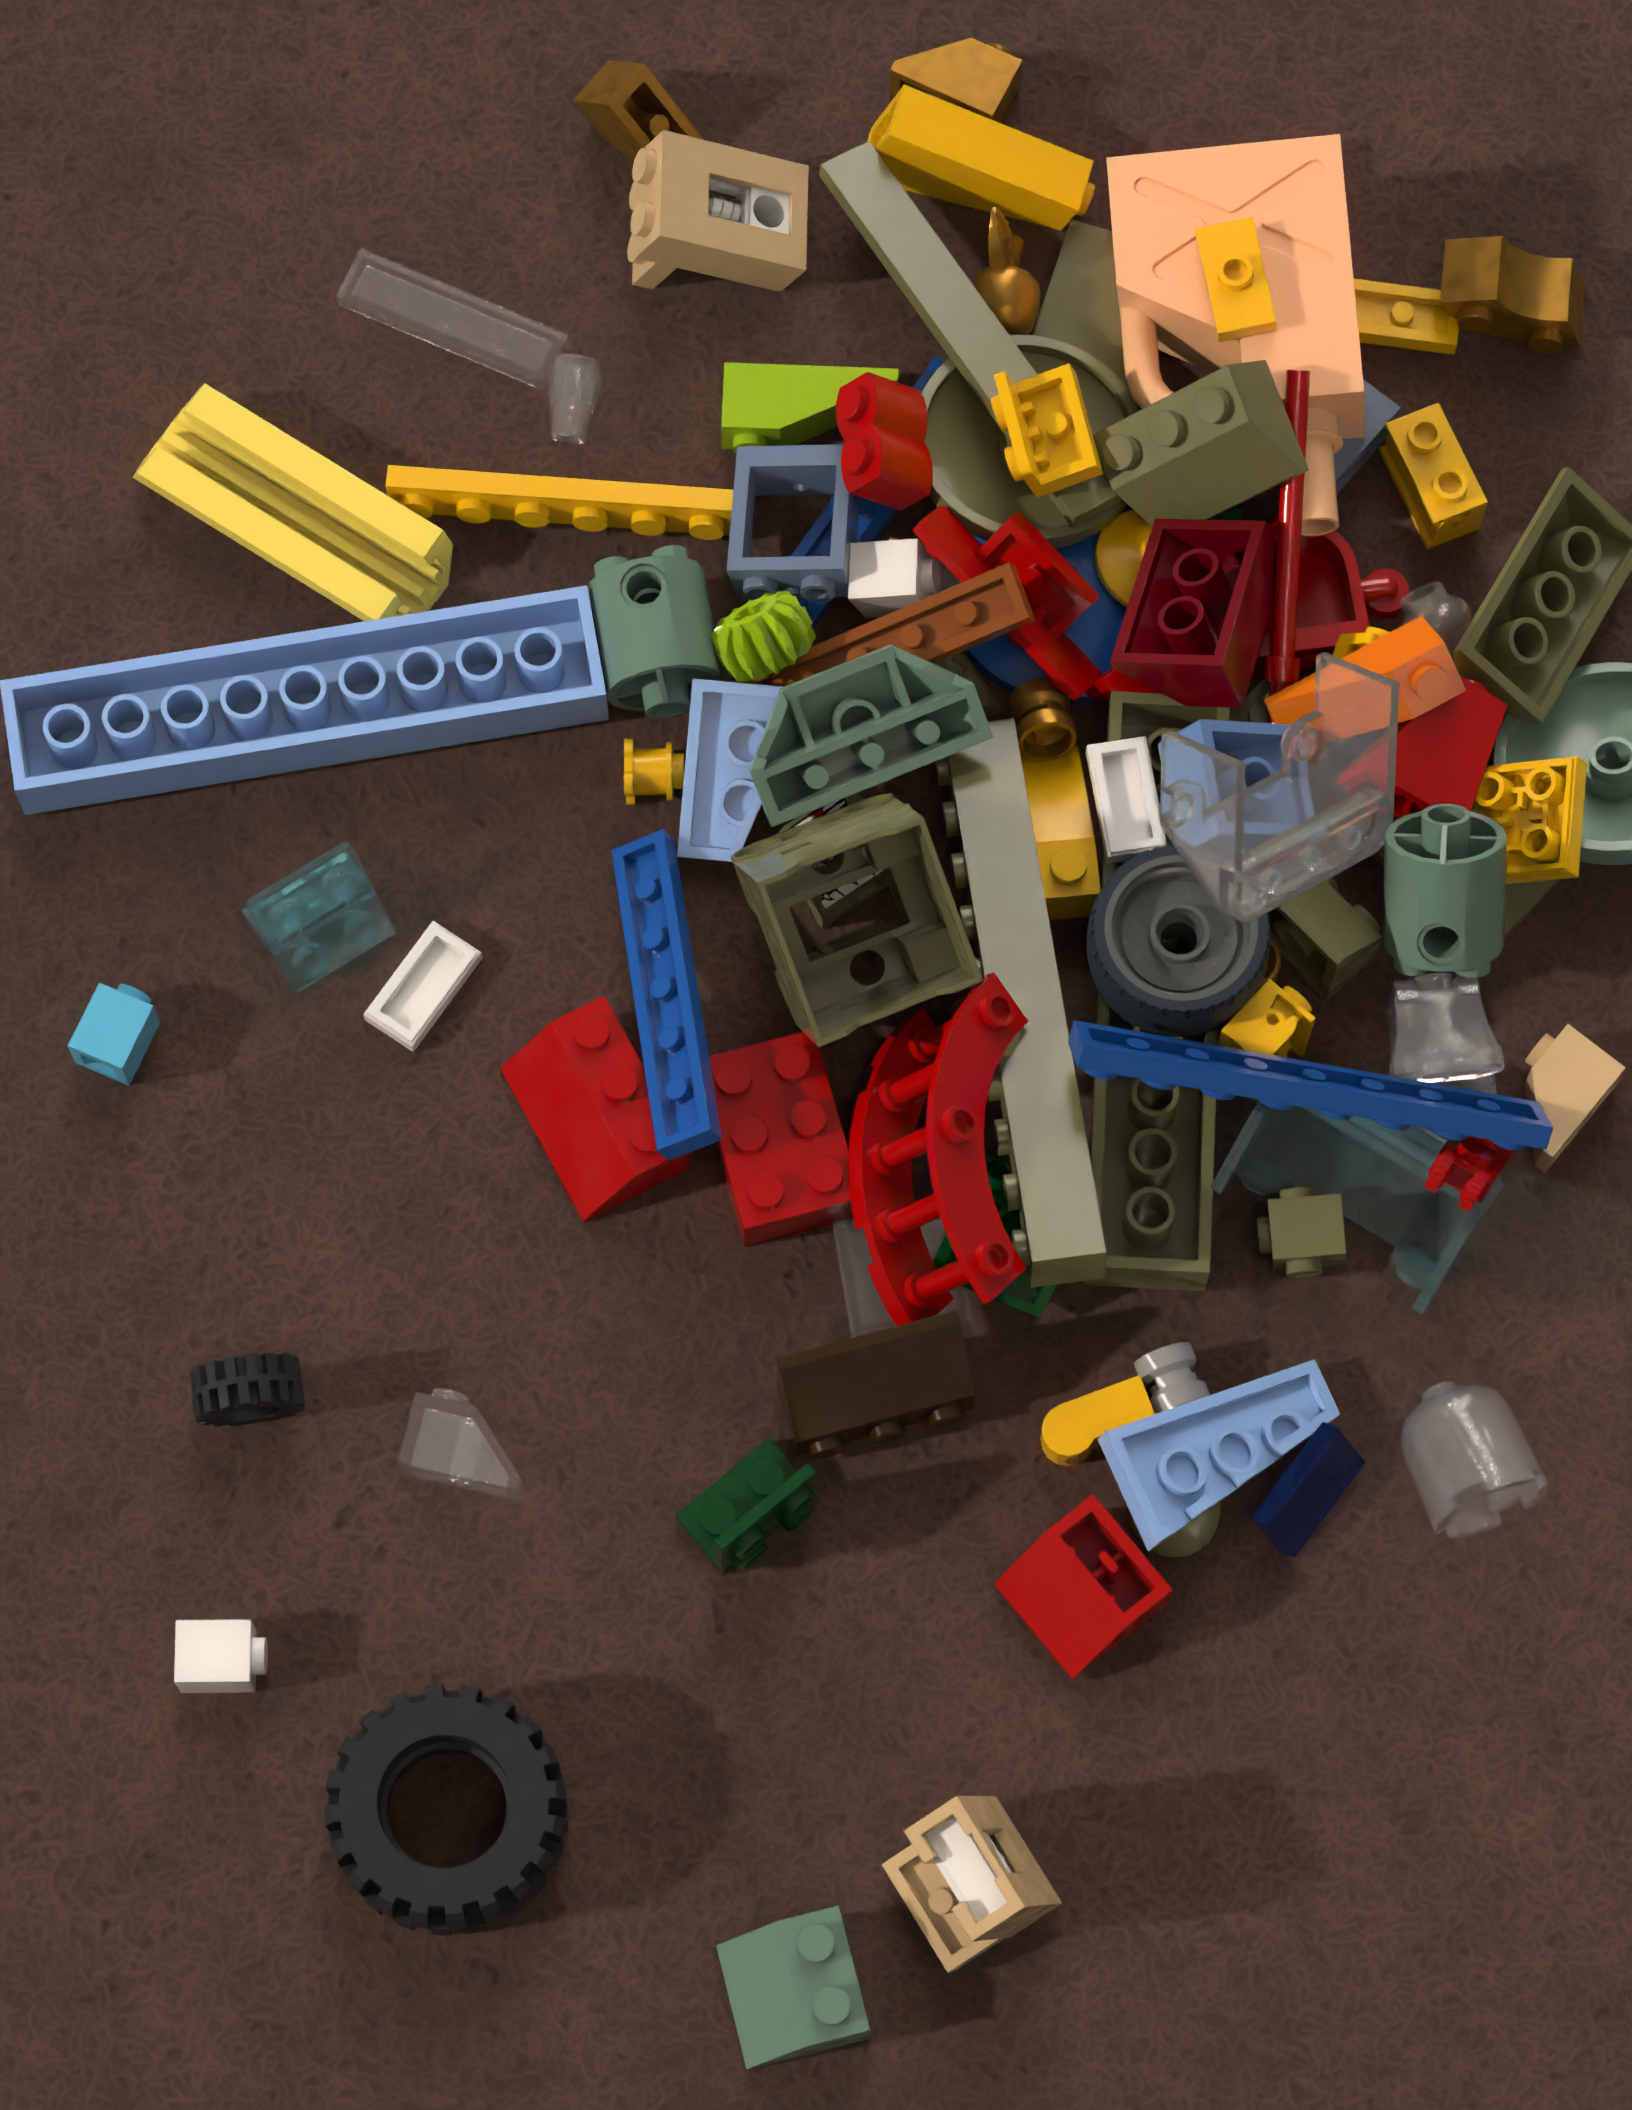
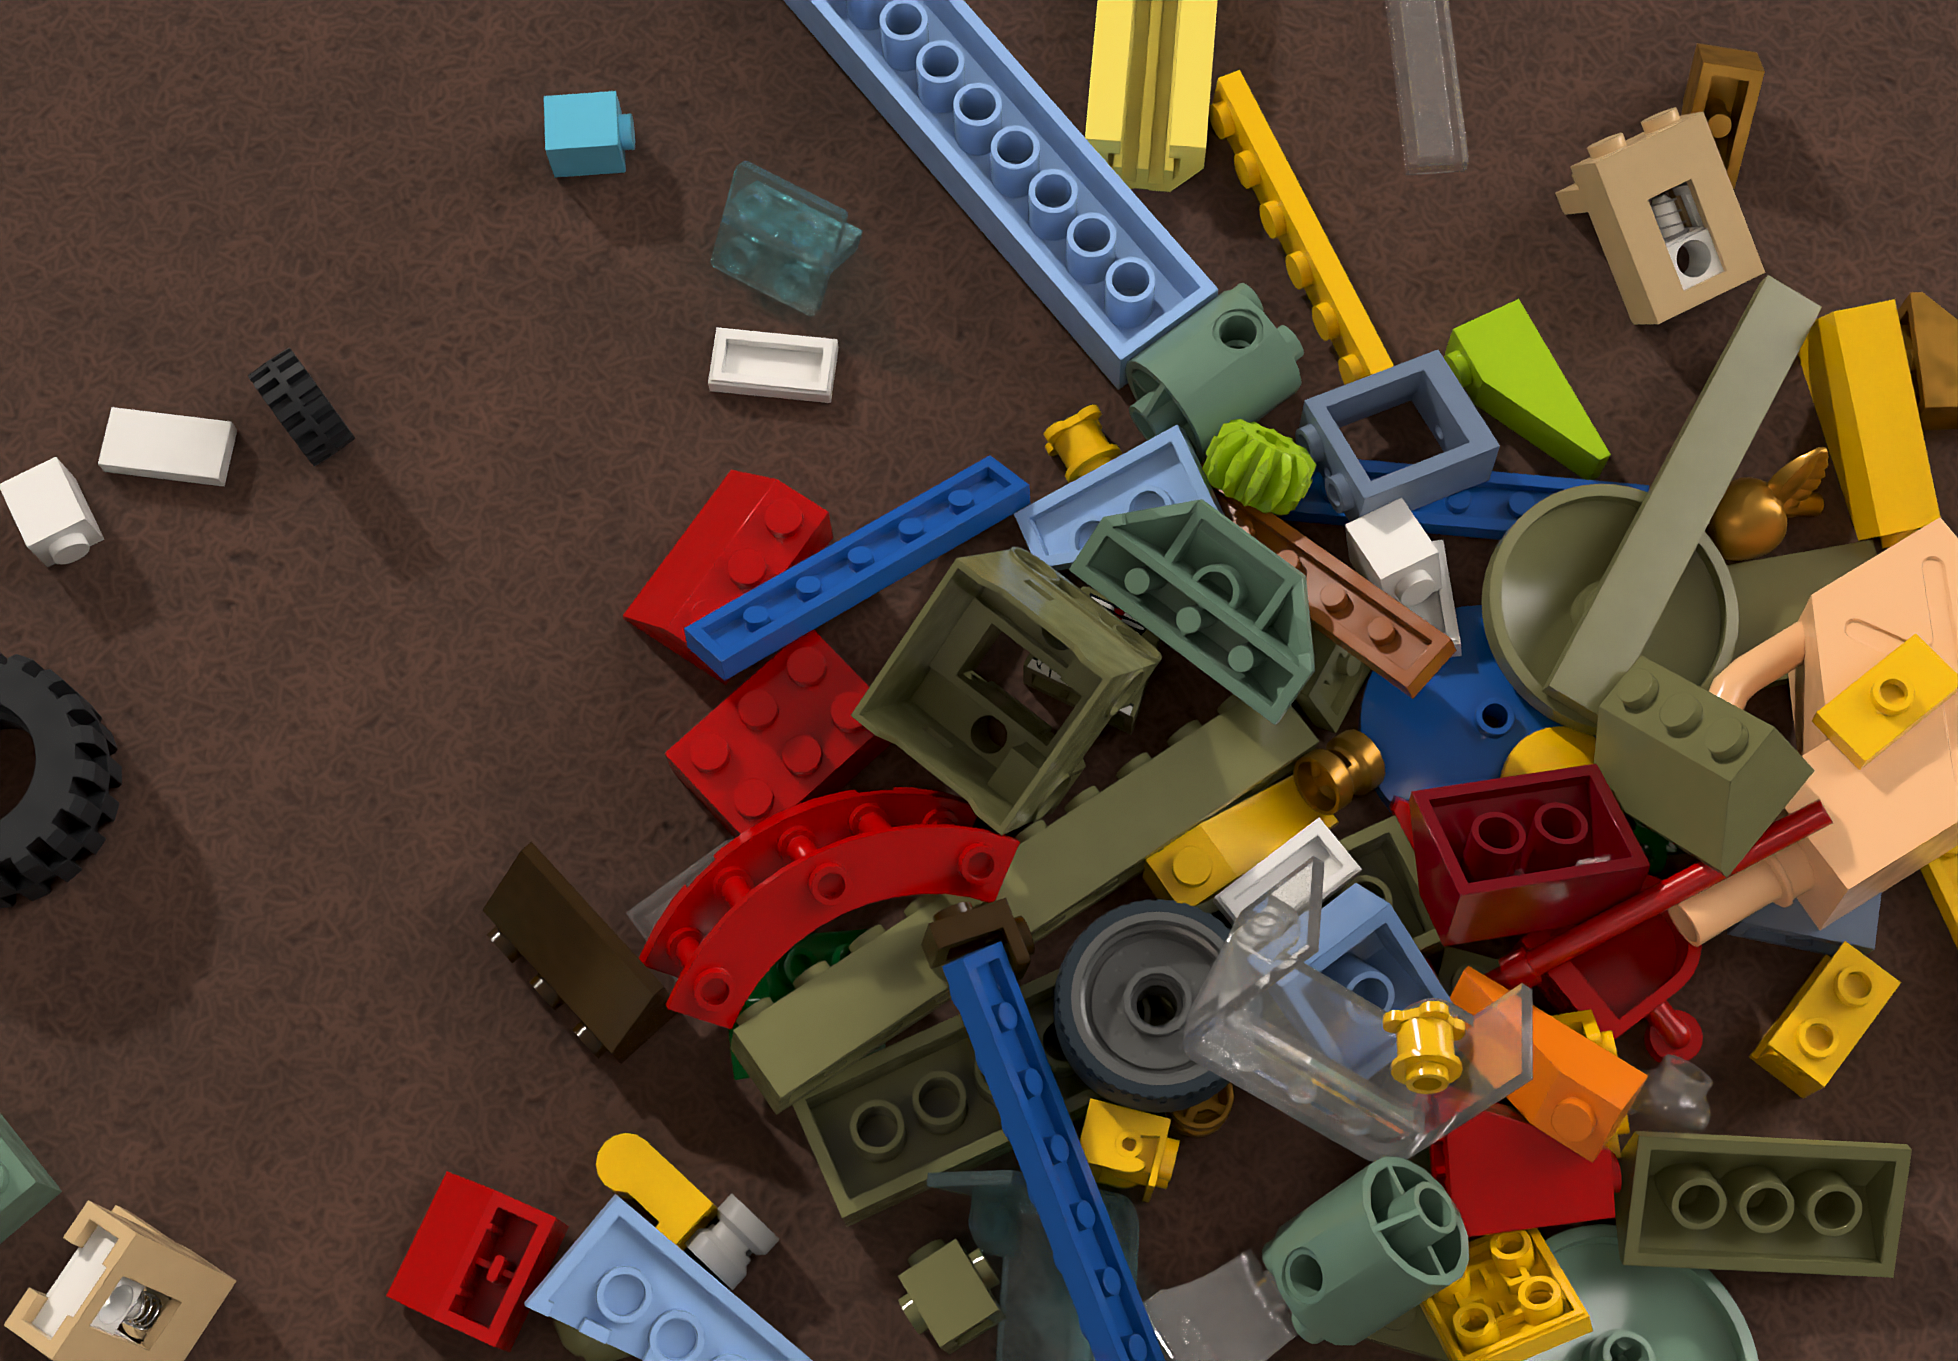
camera: 65 degrees right, 0 degrees up
clear slope [398,1388,524,1503] -> none
clear cone [547,354,605,444] -> none
dark green bracket [675,1437,817,1575] -> none
red brick [835,372,933,511] -> none
red bracket [913,505,1103,701] -> none
yellow bracket [991,363,1103,498] -> none
olive slope [1252,854,1383,1001] -> none
none -> white tile [98,407,237,486]
none -> dark brown bracket [921,898,1035,981]
none -> yellow brick [1383,1001,1466,1094]

